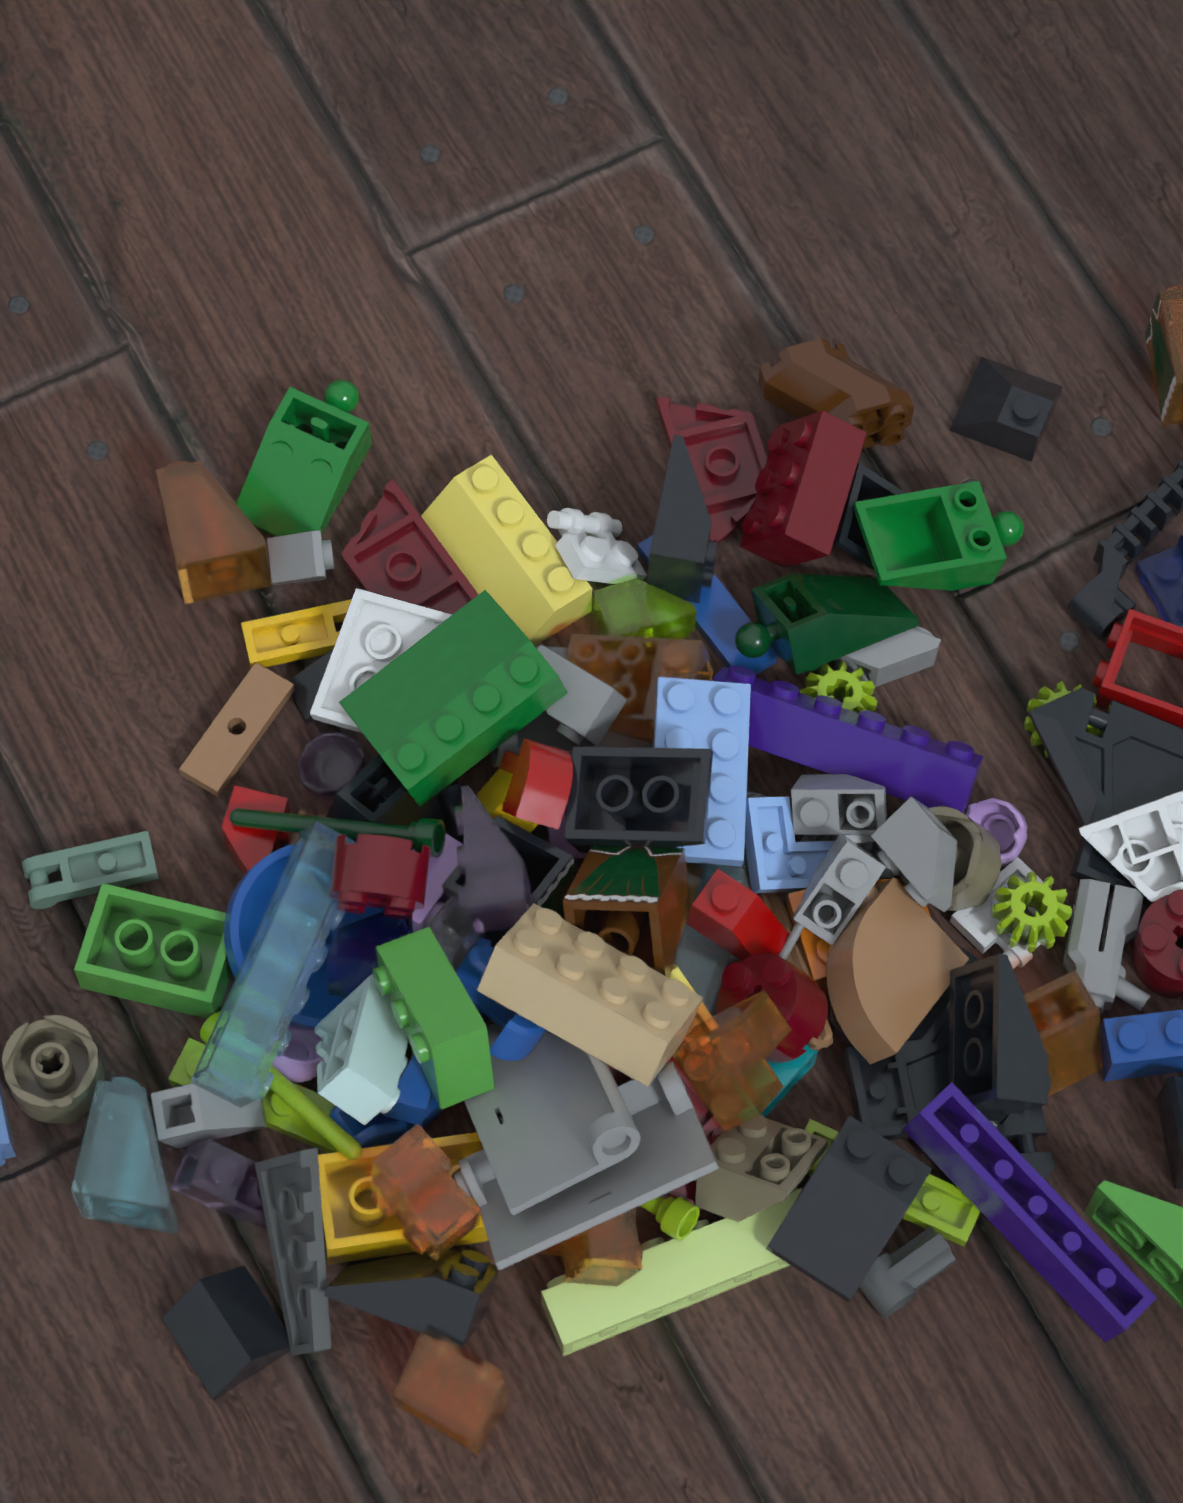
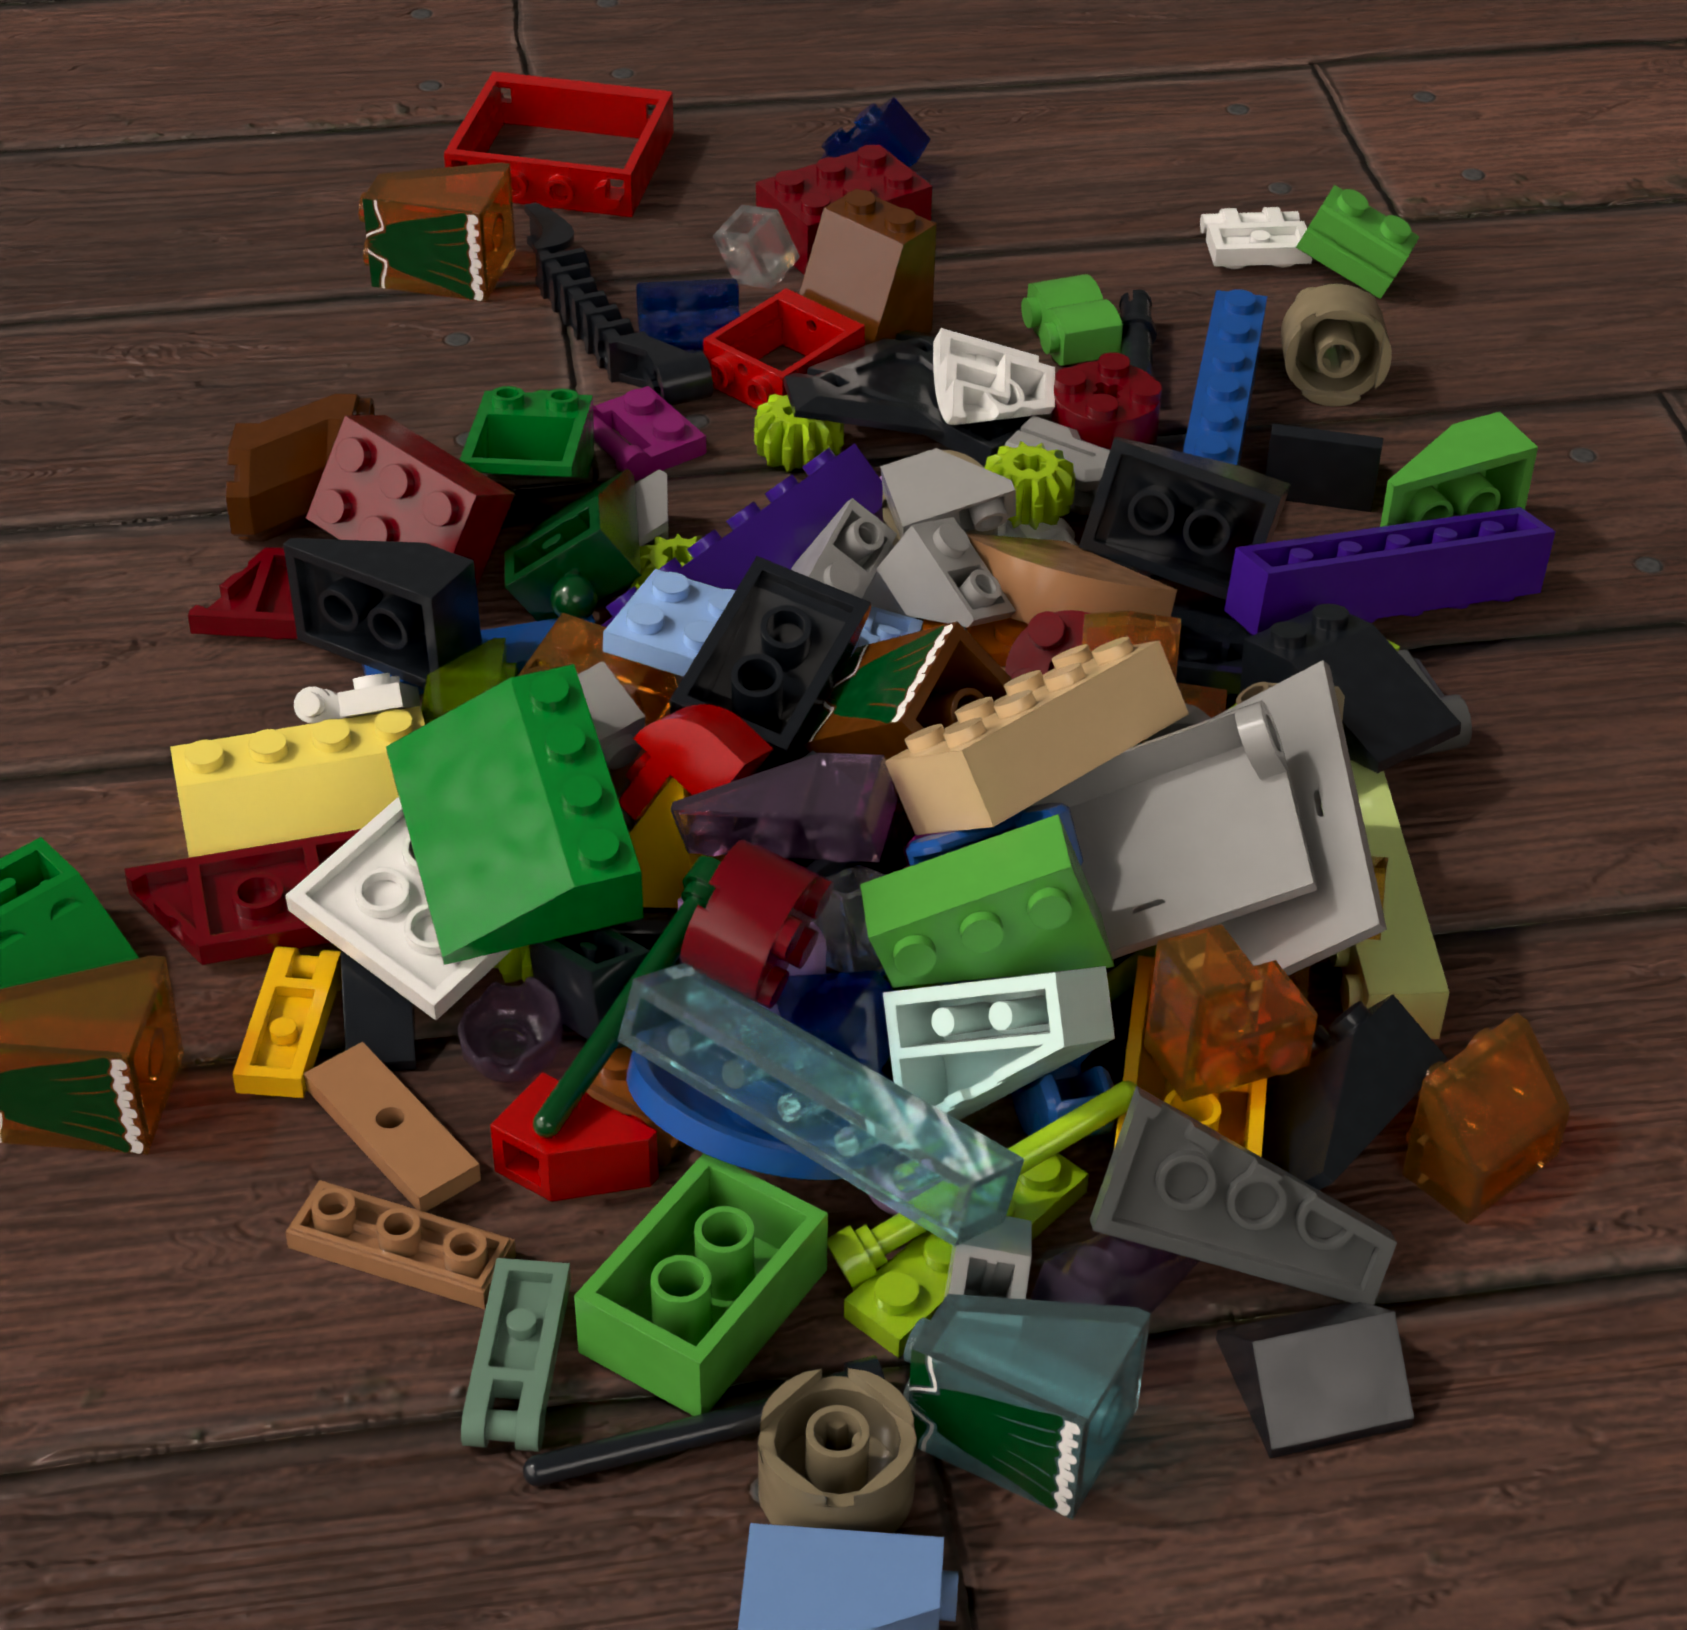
camera: 70 degrees left, 25 degrees down
light grey slope [267,530,334,585] -> none
black slope [950,356,1063,462] -> none
none -> medium nougat tile [285,1180,516,1309]
none -> black piece [523,1355,885,1487]
none -> magenta plate [593,386,707,481]

